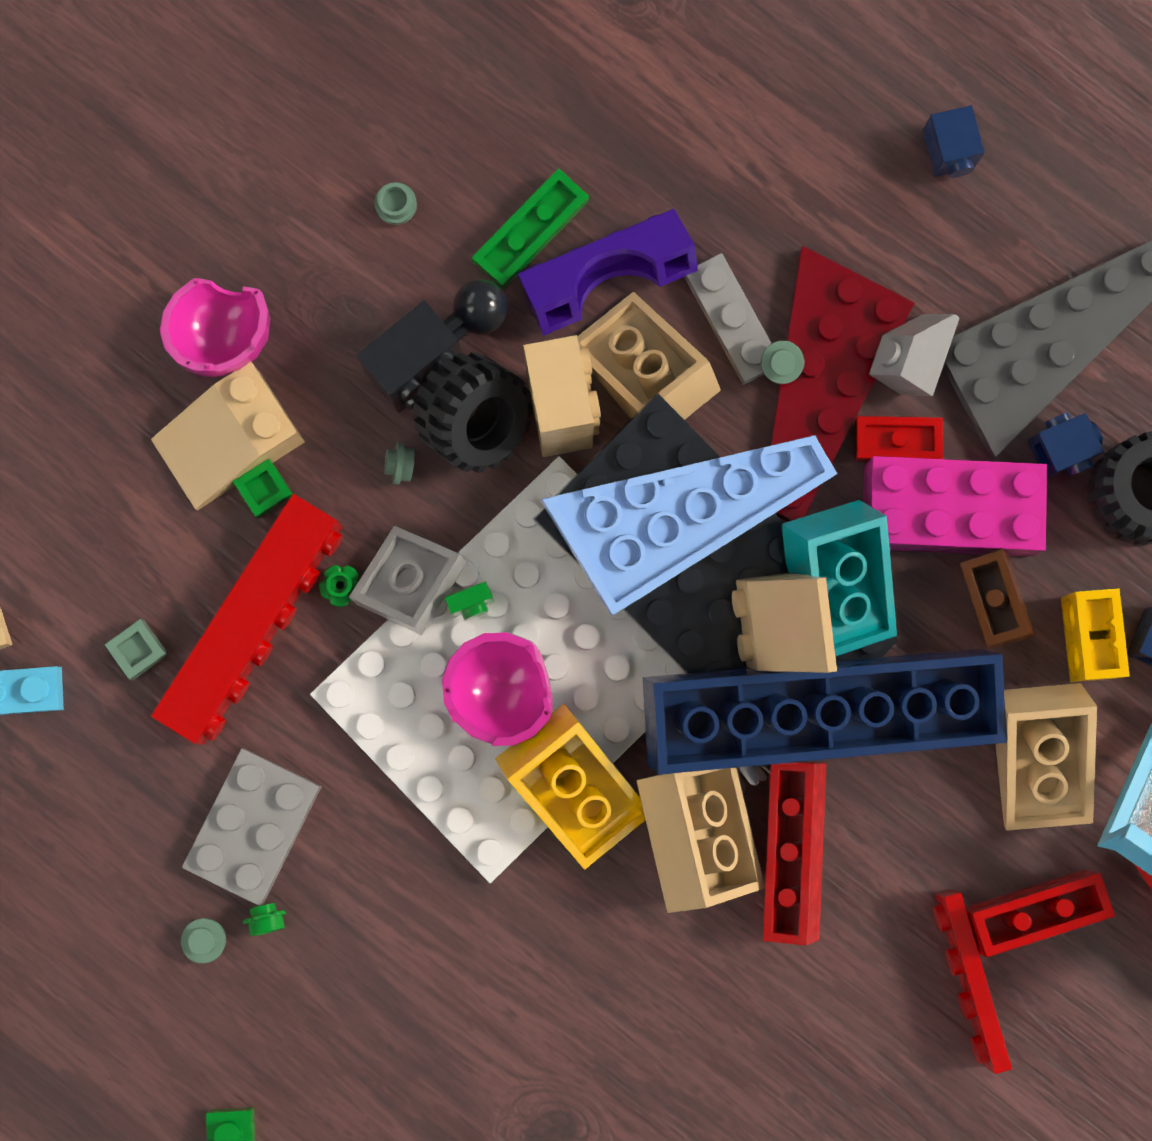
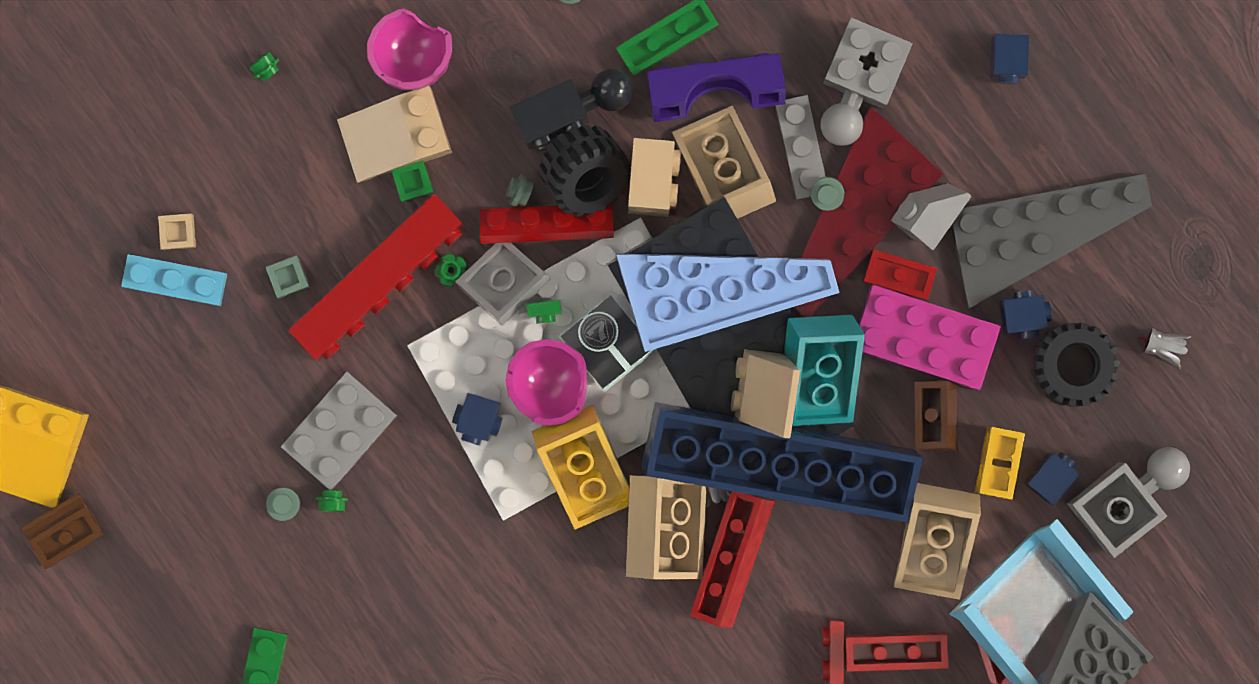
camera: 20 degrees right, 5 degrees up
none -> green plate [248,52,279,81]
none -> dark blue brick [452,393,503,446]
none -> red plate [480,203,614,244]
none -> black slope [559,295,656,392]
none -> light grey brick [821,18,913,146]

